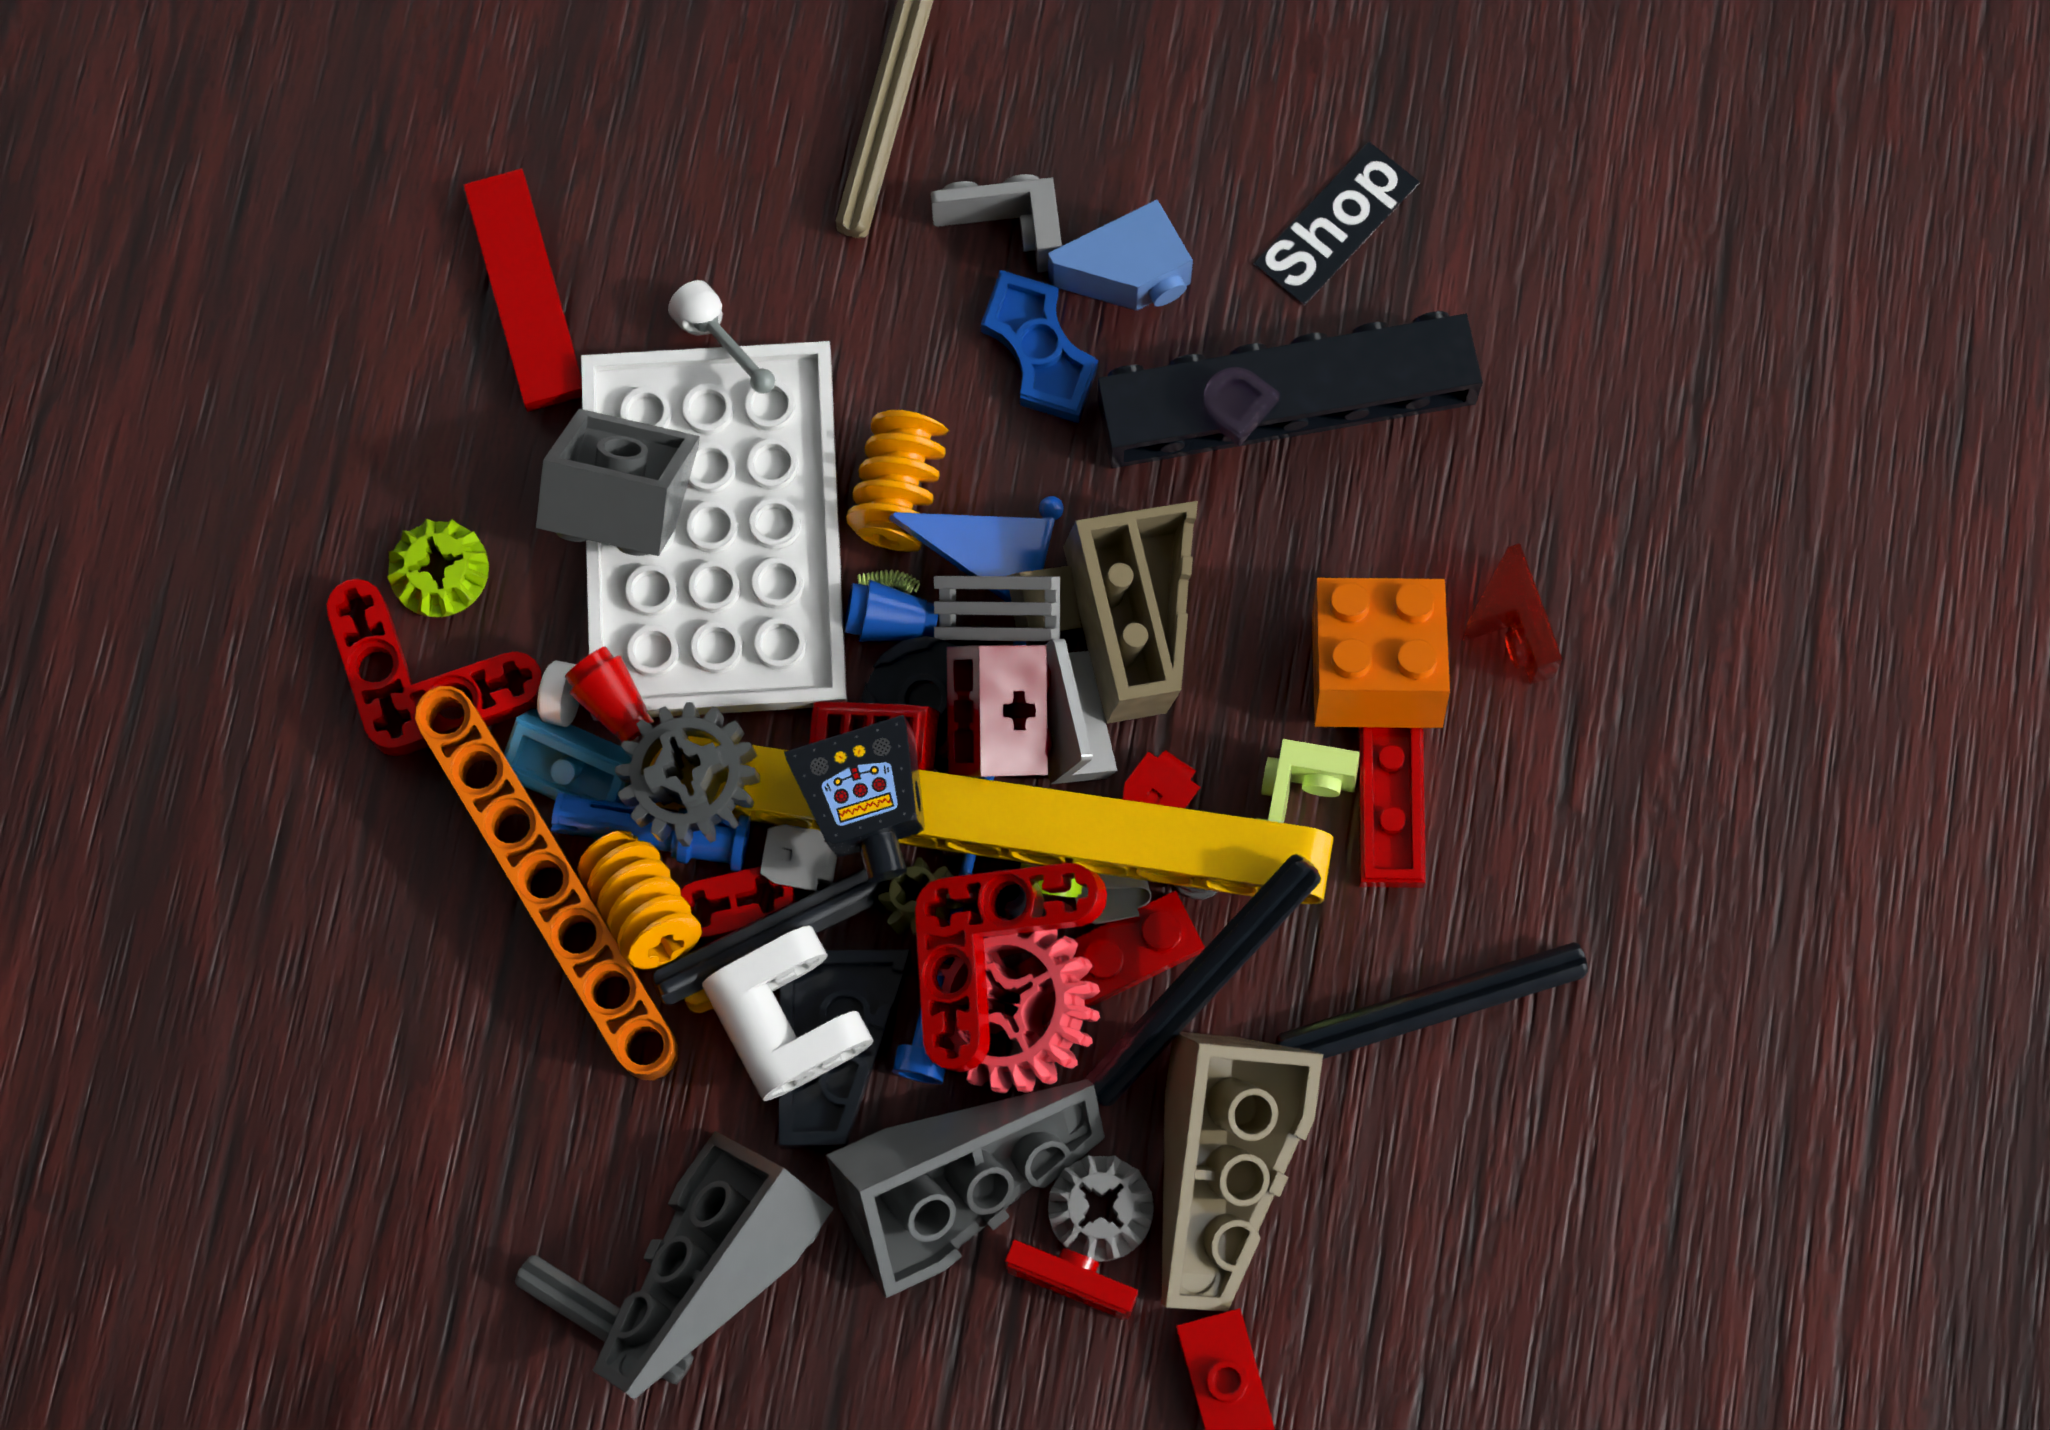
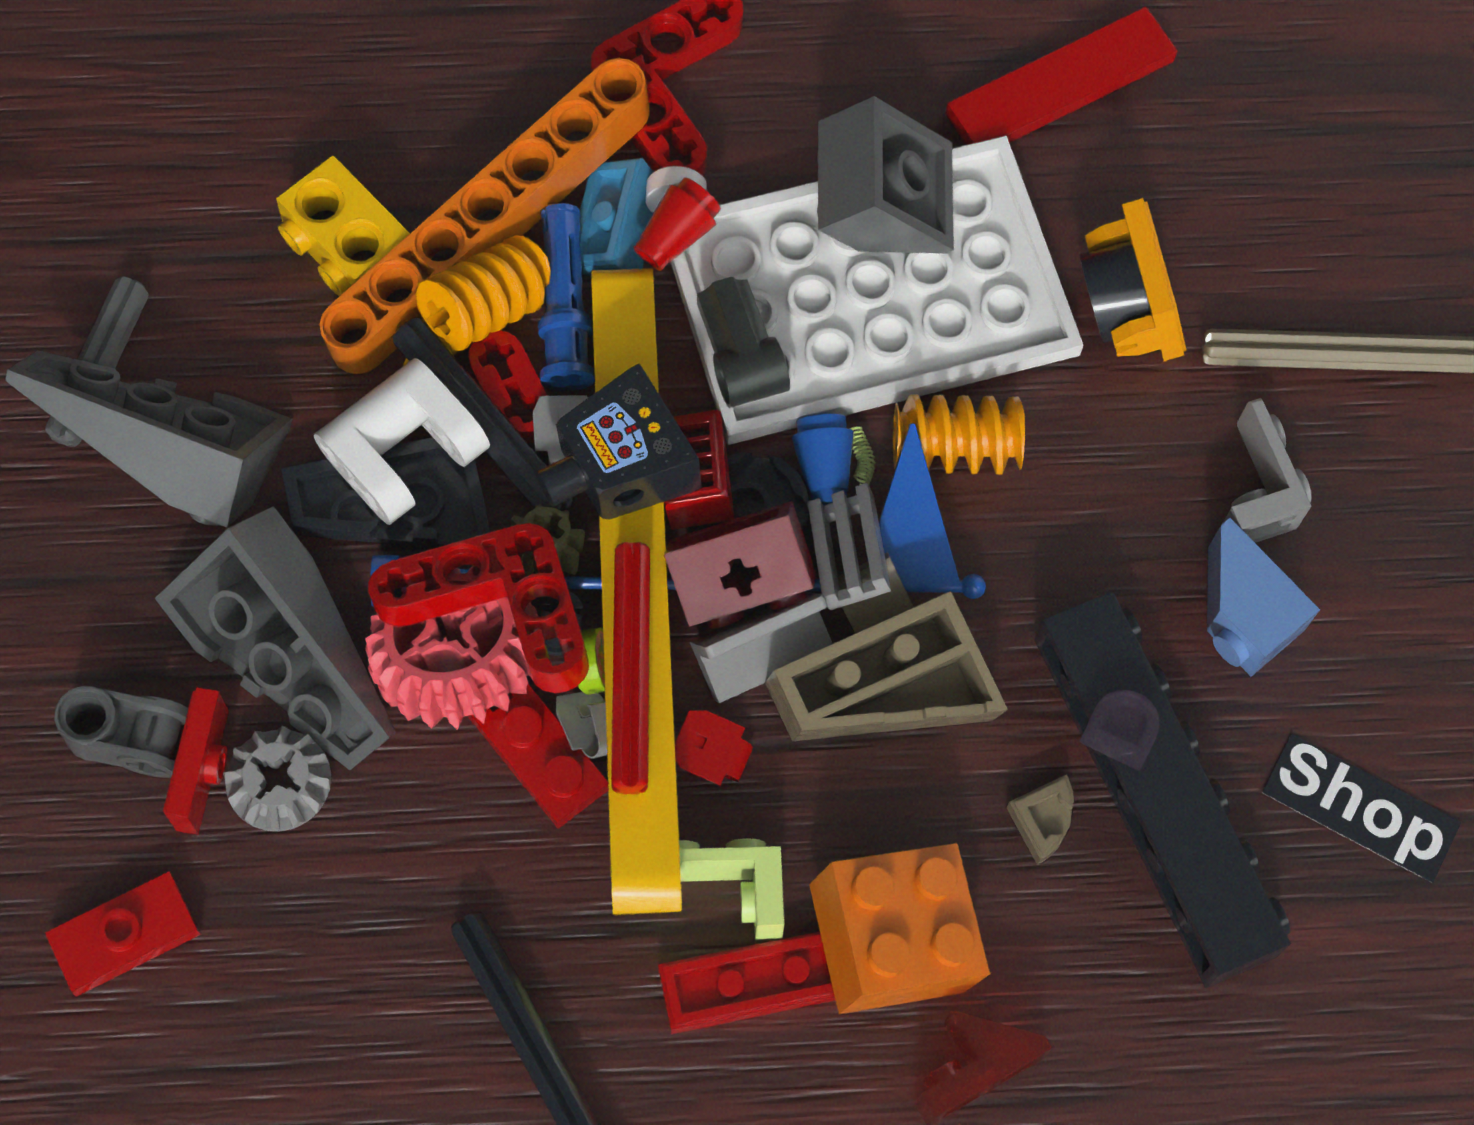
camera: 70 degrees right, 5 degrees down
lime gear [387,519,489,617] -> none
dark grey gear [615,702,760,847] -> none
hinge [668,280,775,394] -> none
blue tile [981,270,1098,423] -> none
black axle [1084,854,1321,1107] -> none
dark tan wedge [1161,1032,1323,1311] -> none
none -> dark grey piece [54,686,189,778]
none -> yellow brick [276,155,410,296]
none -> red axle [611,542,650,795]
none -> pearl dark grey piece [697,277,790,408]
none -> dark tan tile [1006,775,1074,865]
none -> piece [1079,198,1187,361]

